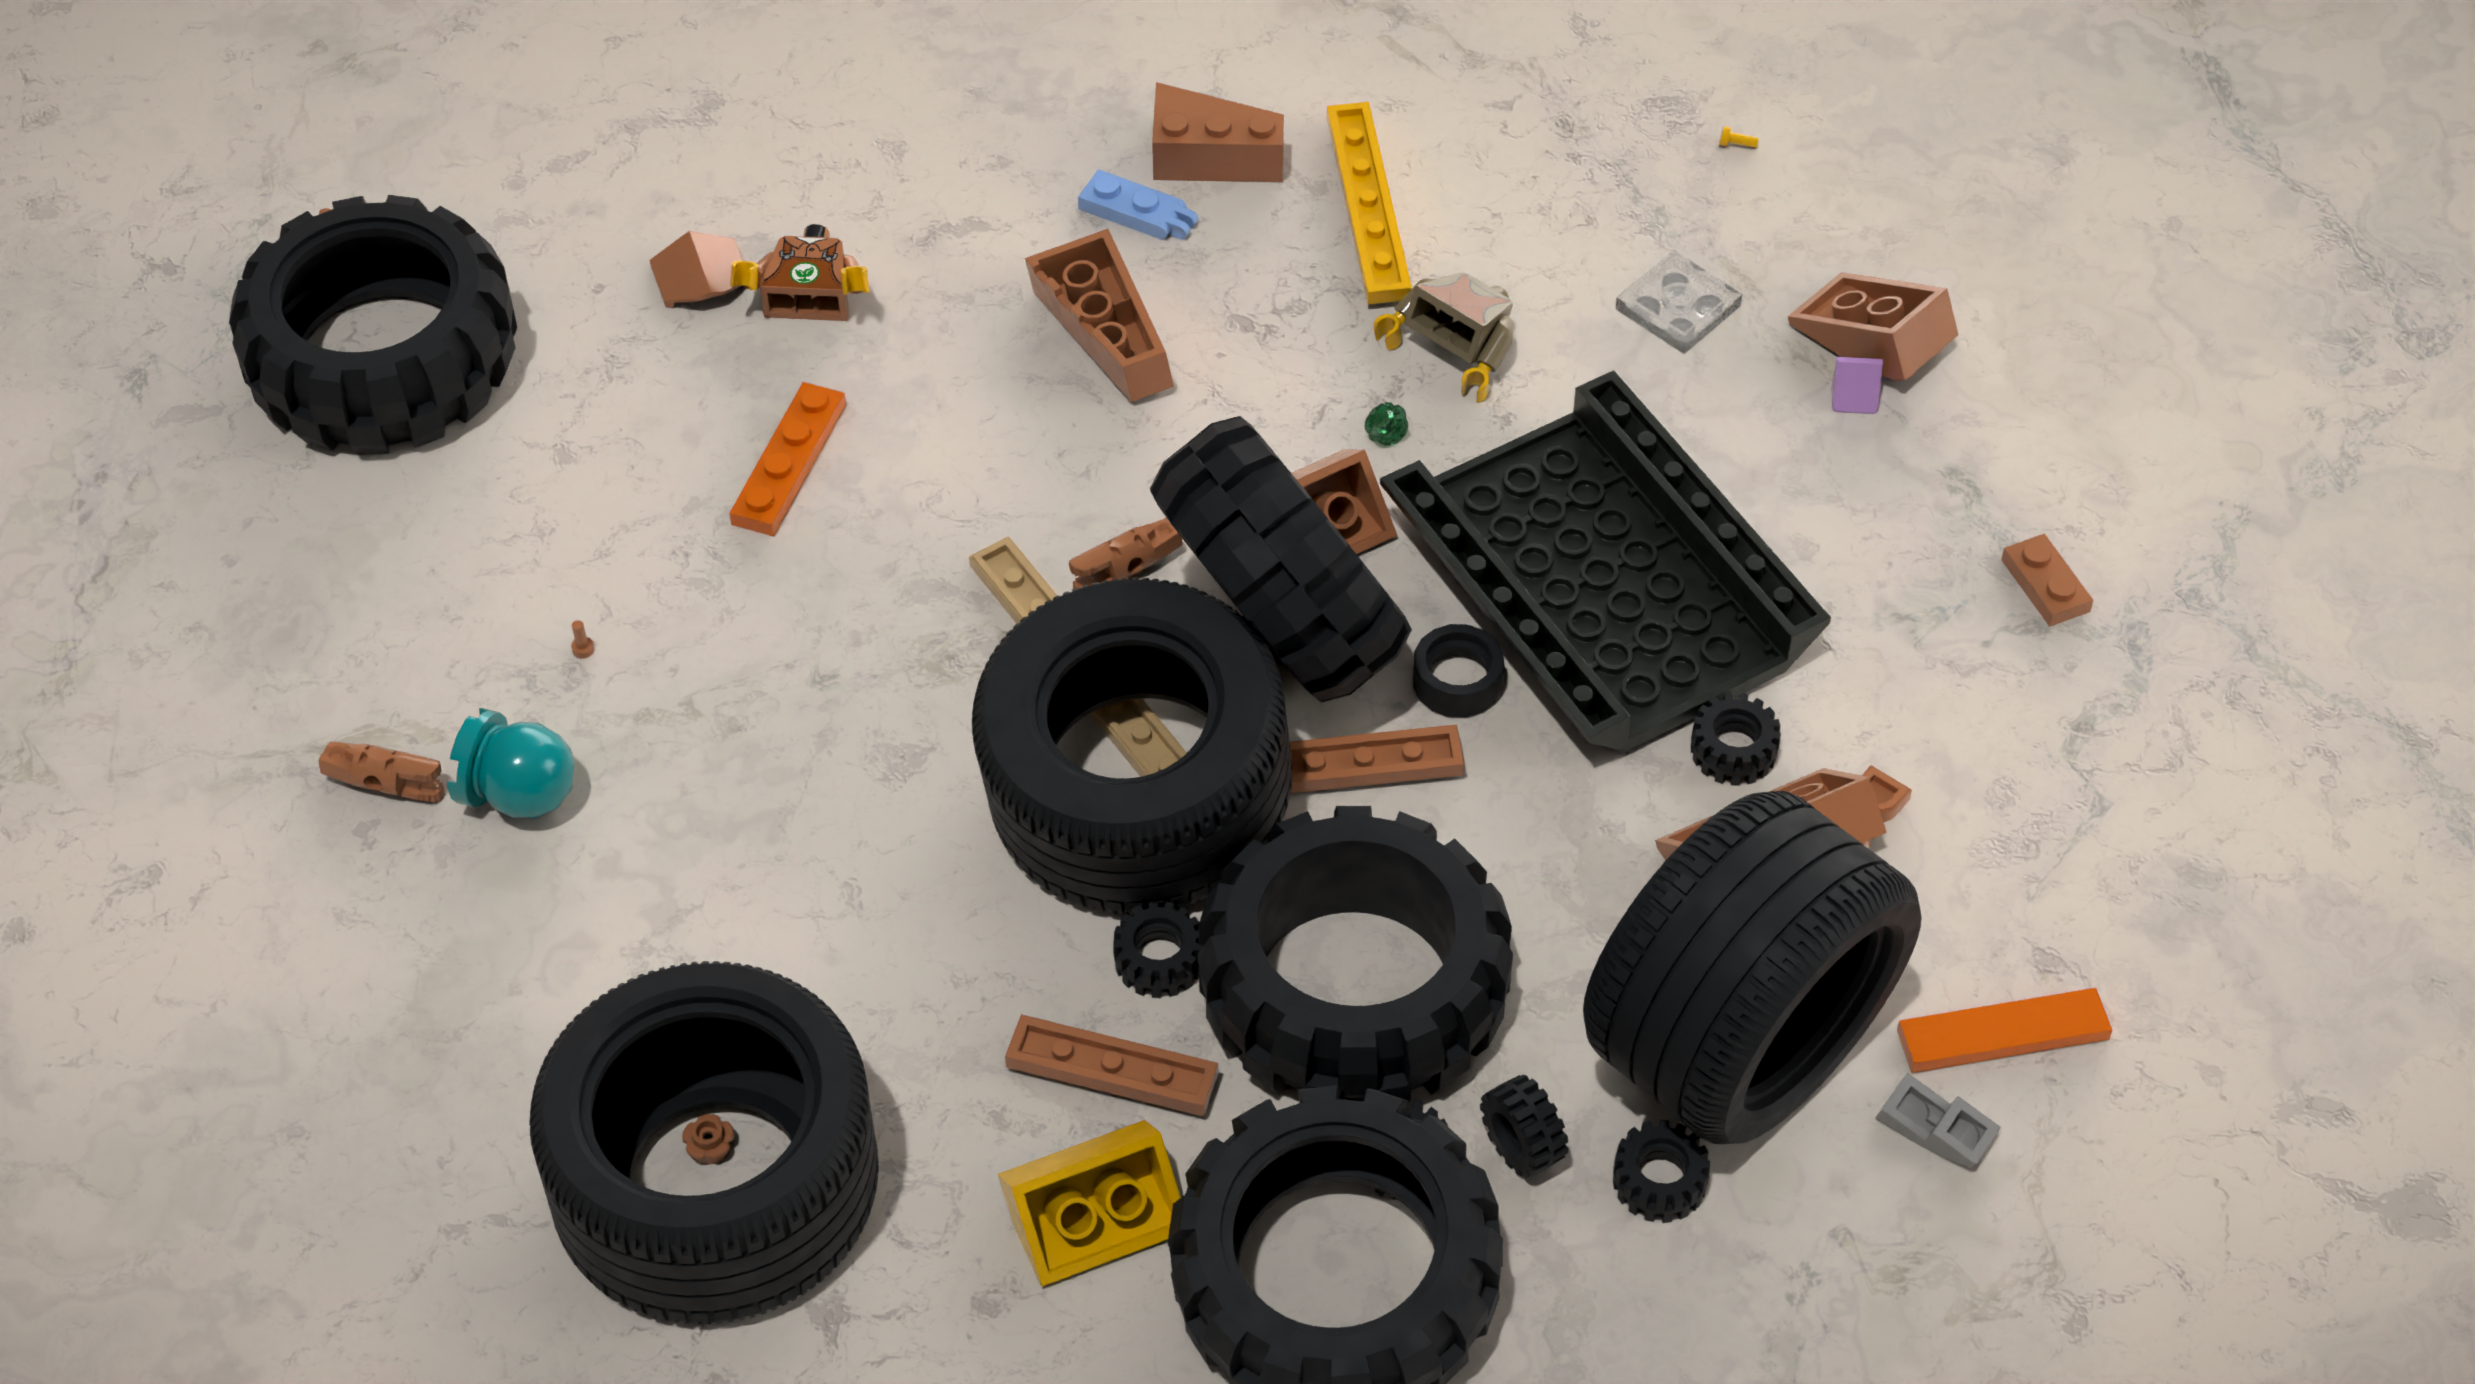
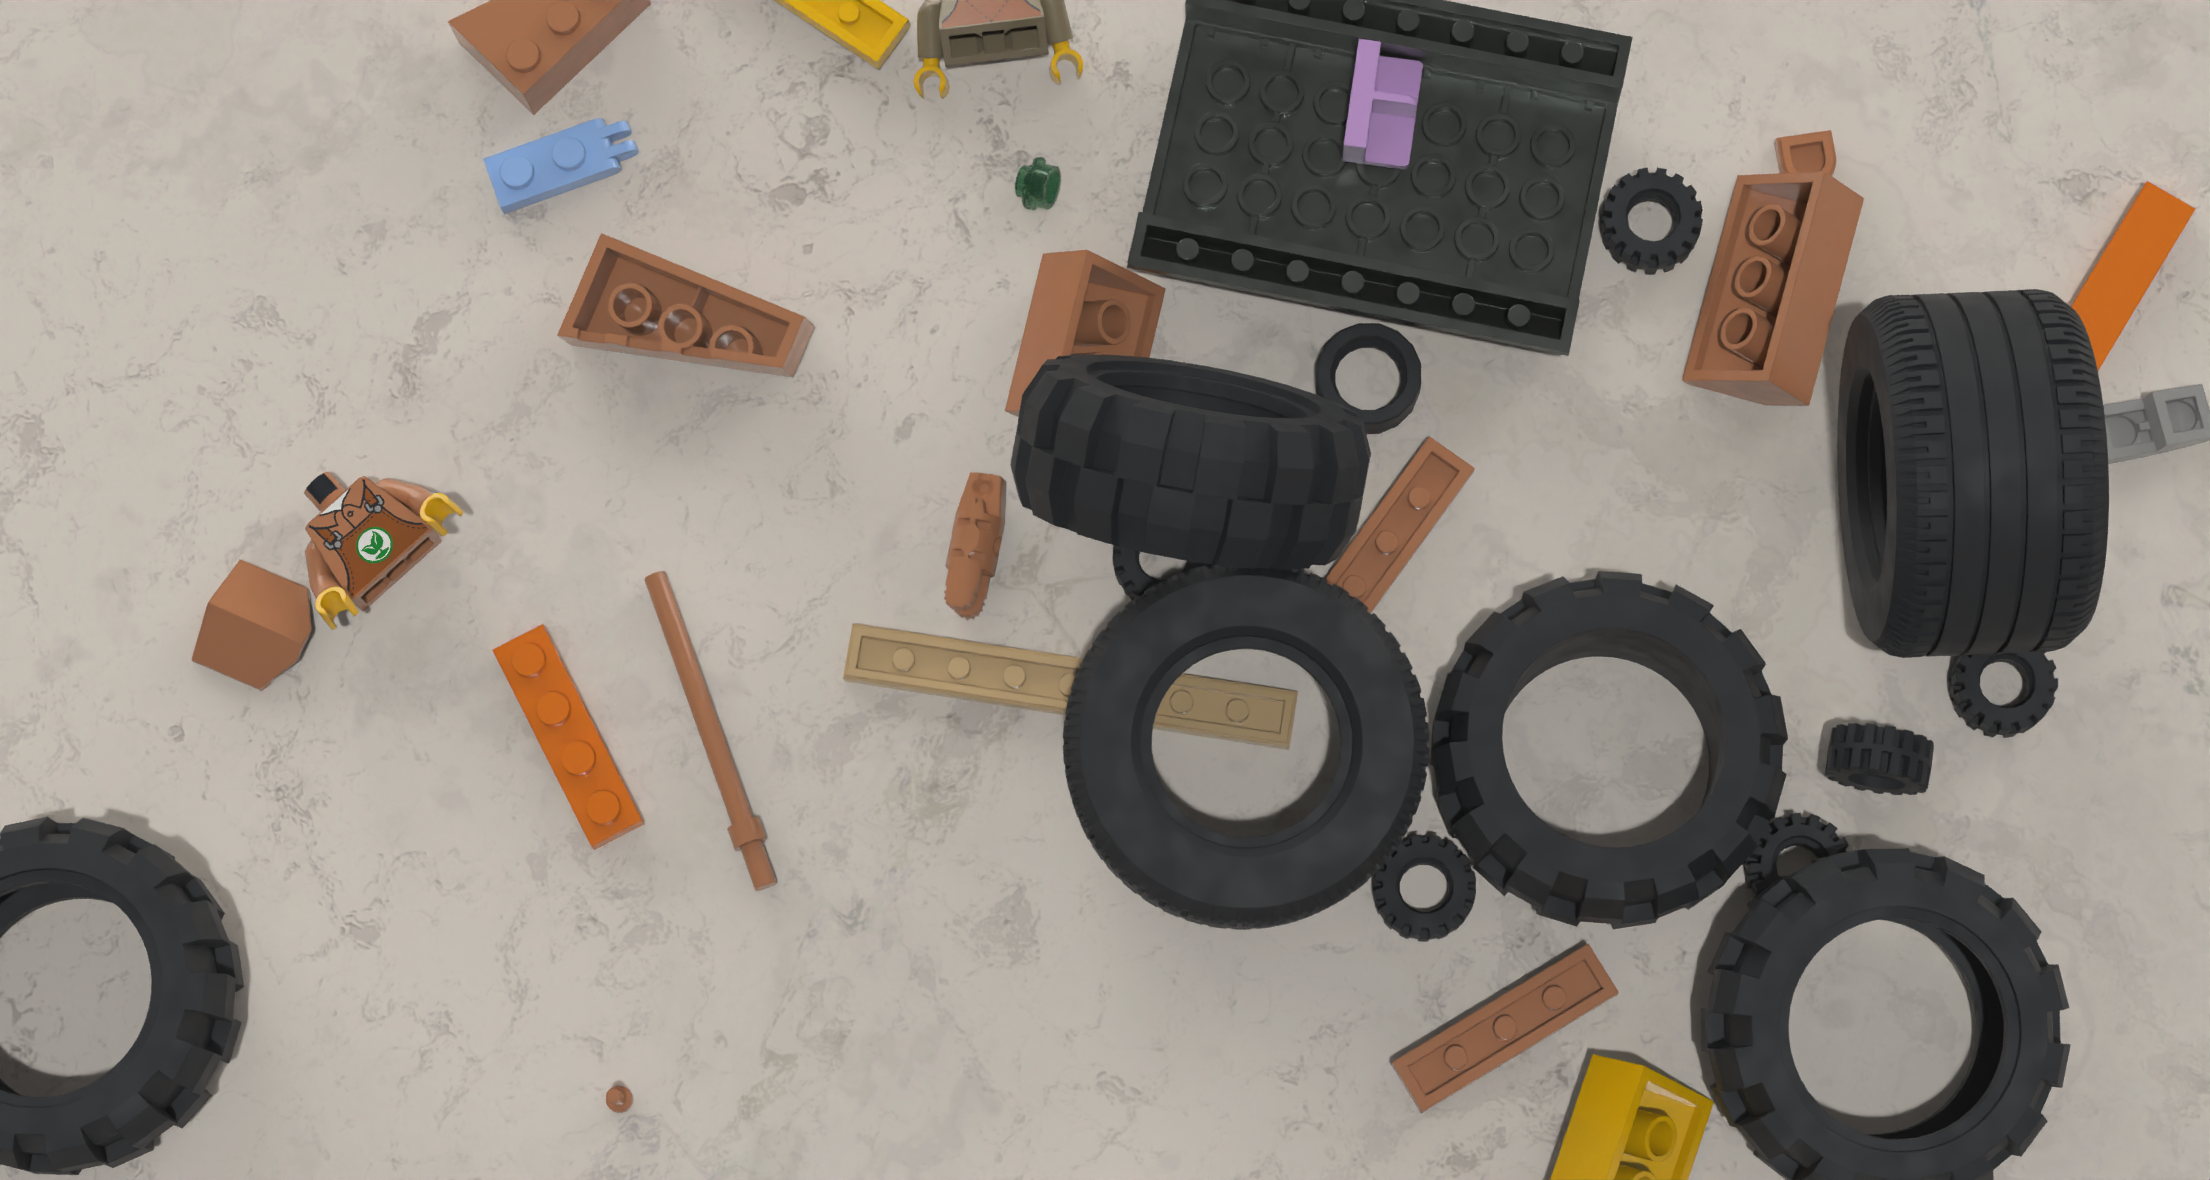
camera: 40 degrees left, 25 degrees up
none -> nougat bar [644,571,777,891]
none -> lavender panel [1342,39,1423,170]

